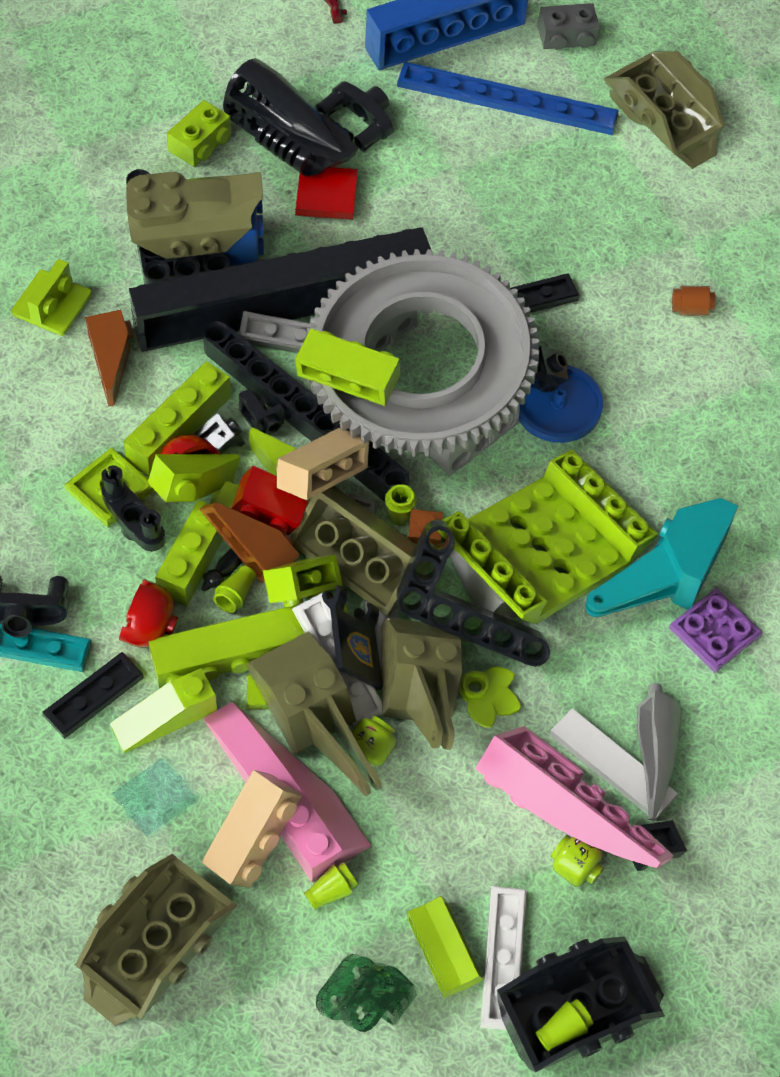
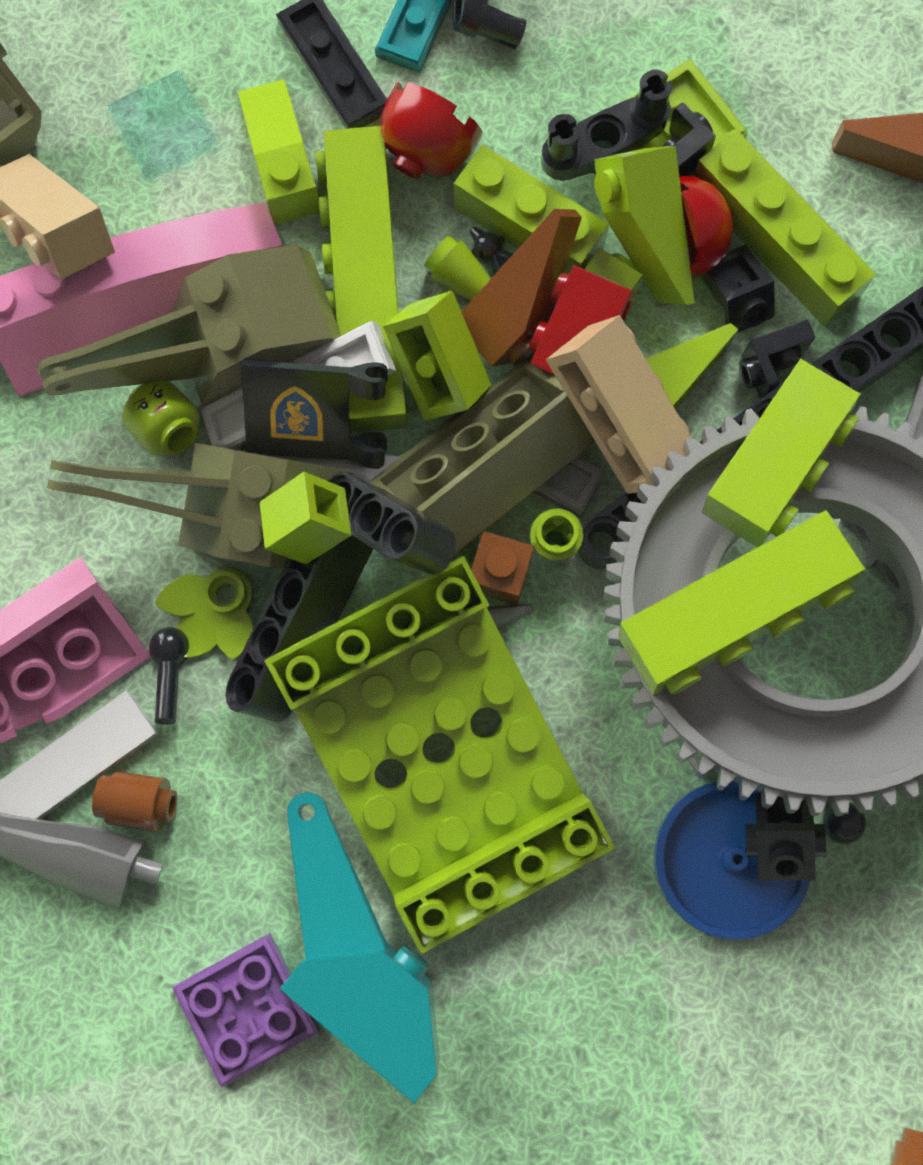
camera: 110 degrees right, 20 degrees up
none -> dark orange brick [92,771,178,832]
none -> black bar [149,627,189,725]
none -> lime brick [260,471,351,564]
none -> lime brick [618,510,865,696]
none -> black bracket [662,102,716,177]

